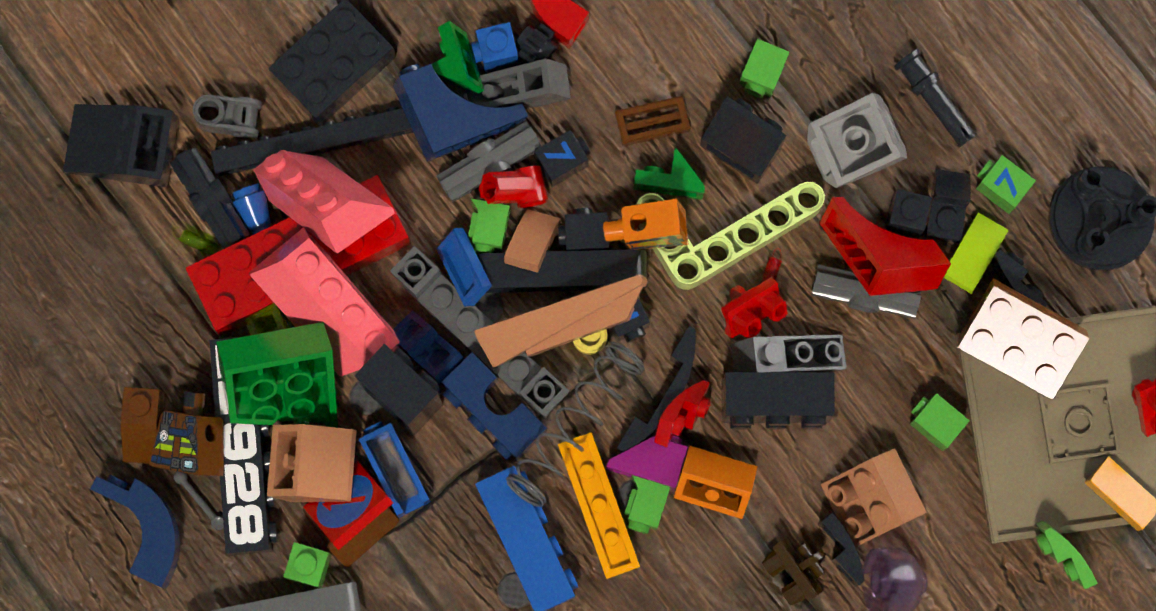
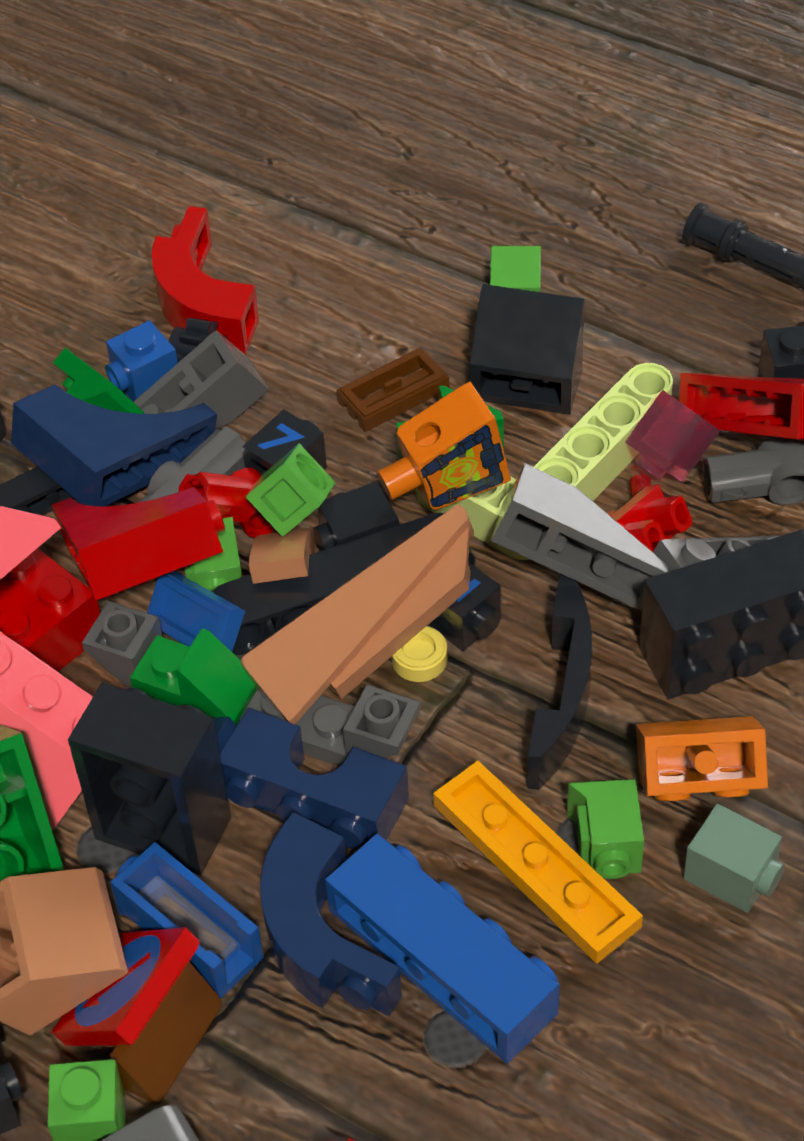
camera: 15 degrees left, 30 degrees down
dark grey piece [506,342,645,507] -> none
magenta slope [606,436,688,491] -> none
red slope [654,380,712,447] -> none
light grey slope [807,93,907,188] -> none
none -> red arch [51,487,225,601]
none -> green slope [130,628,257,725]
none -> bright green brick [245,443,336,537]
none -> dark blue arch [260,812,402,1017]
none -> dark grey slope [491,463,669,611]
none -> clear pink brick [625,390,720,482]
none -> sand green brick [684,804,785,913]

